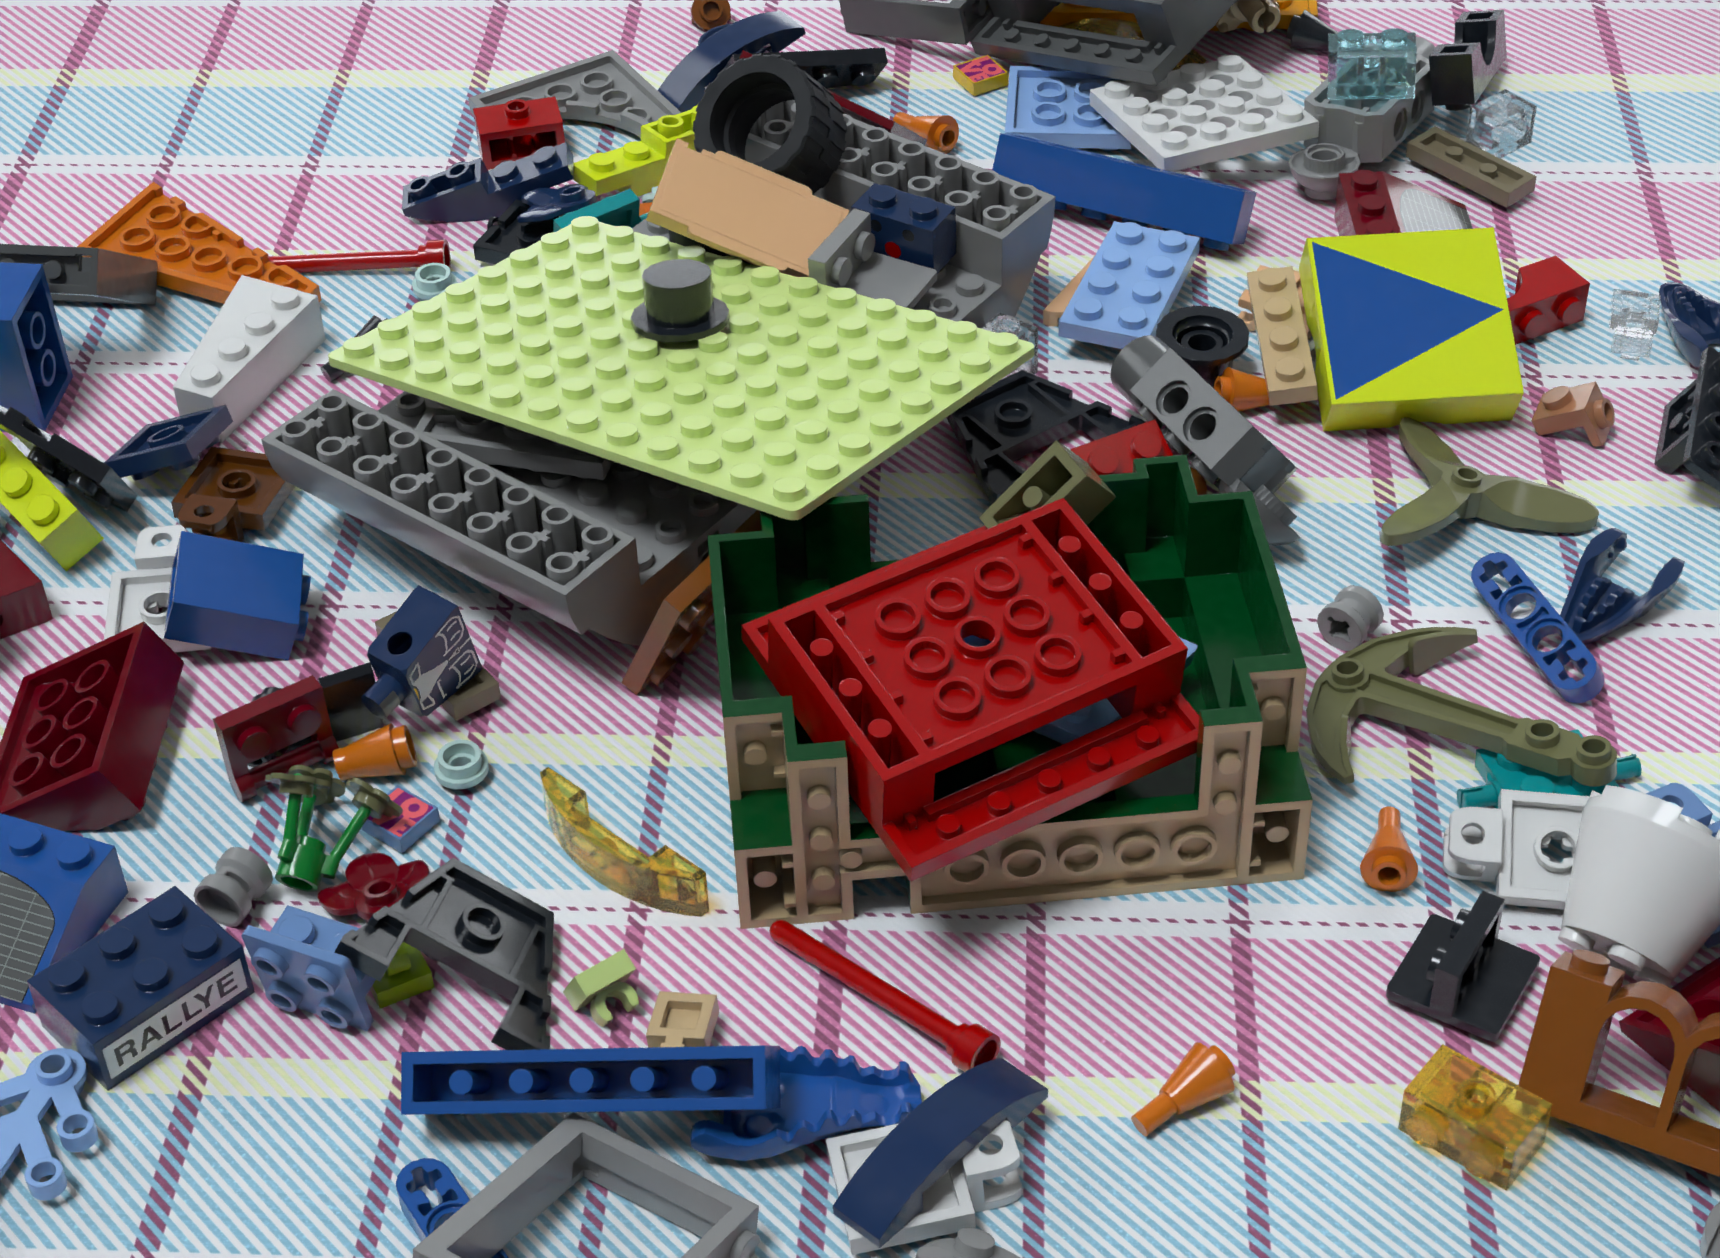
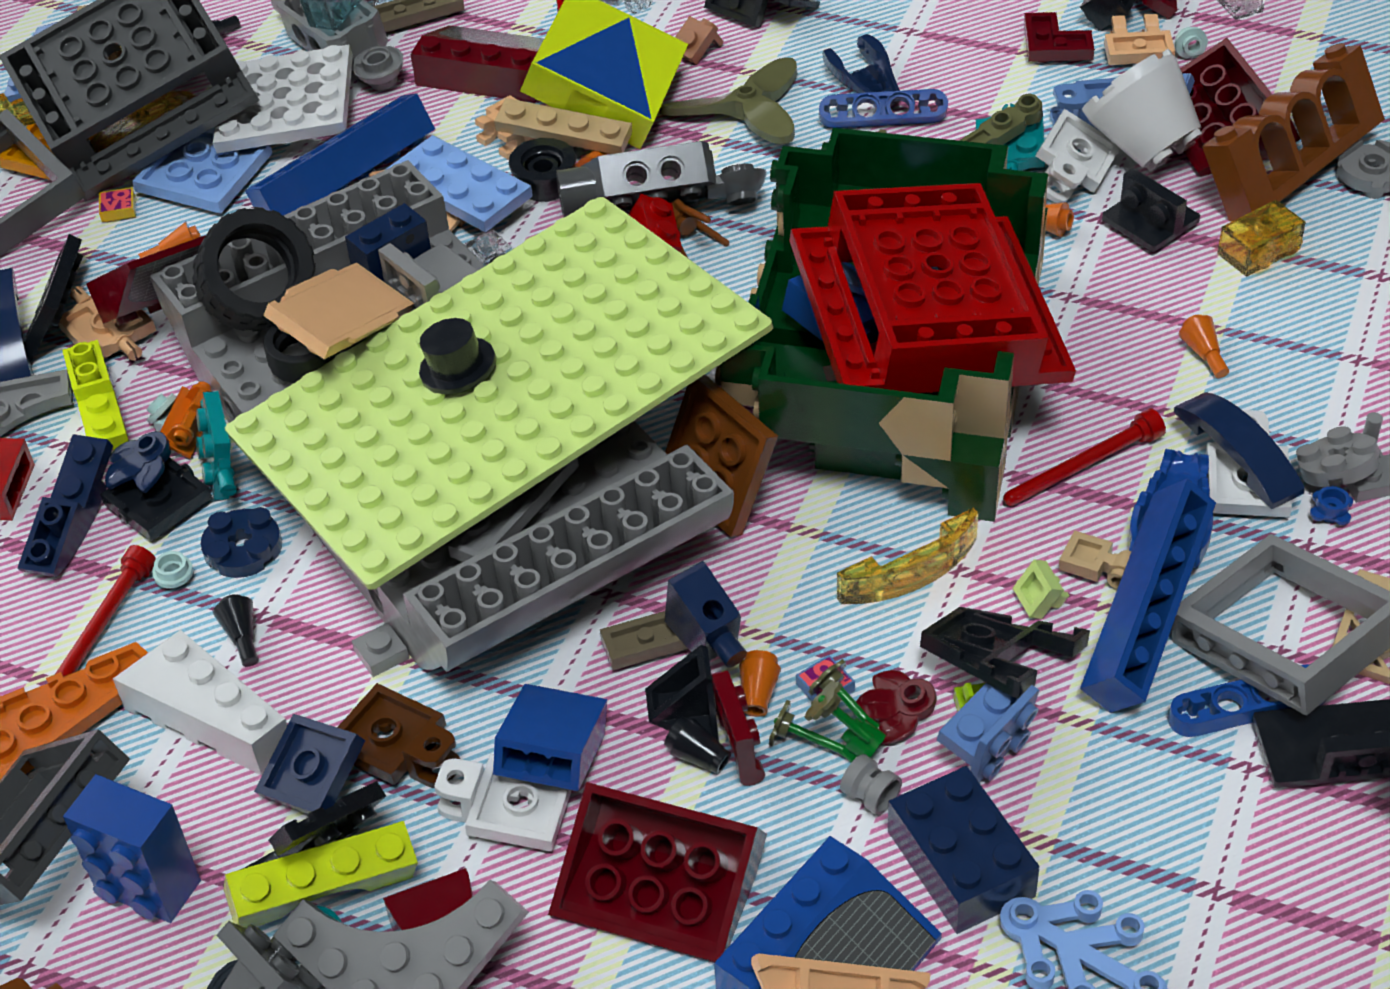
camera: 70 degrees left, 5 degrees up
light aqua plate [434,740,489,789] -> none
olive slope [979,440,1116,528] -> none

